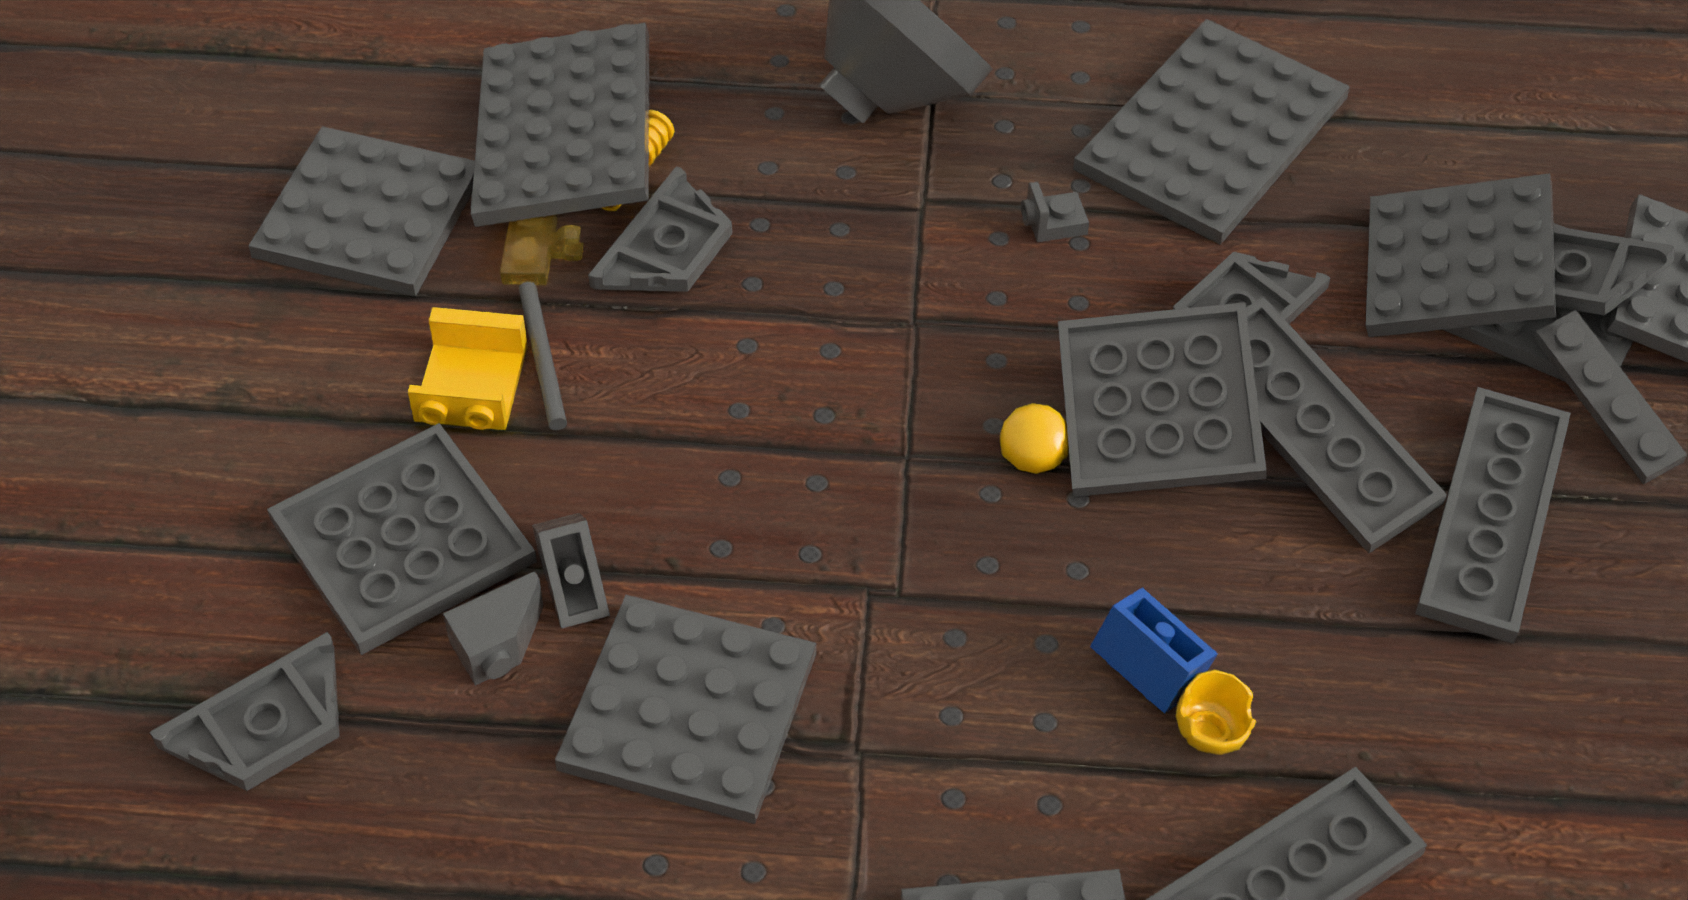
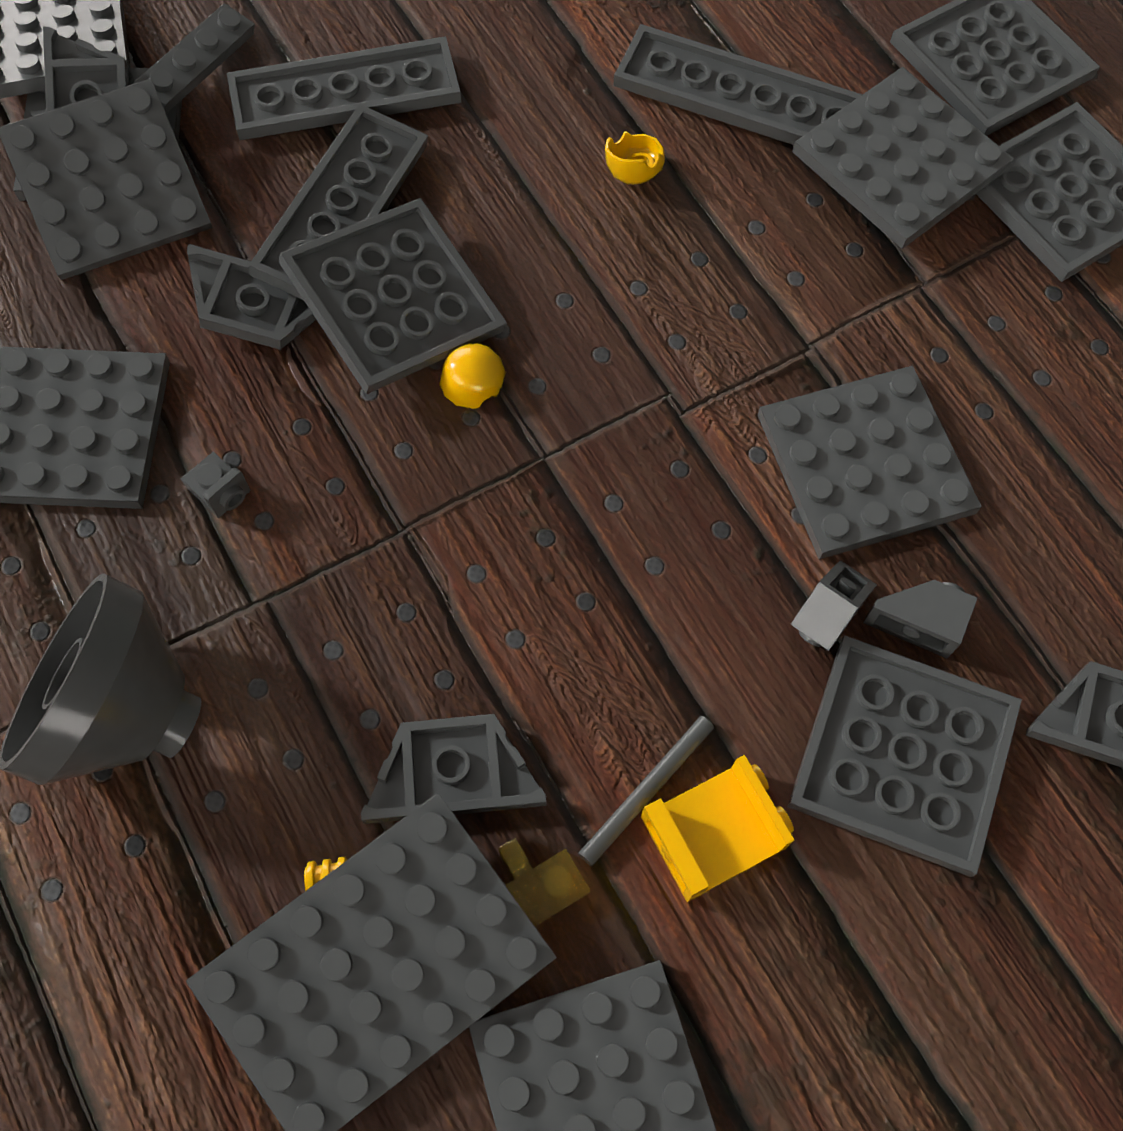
camera: 125 degrees left, 15 degrees up
blue brick [1090,588,1218,714] -> none

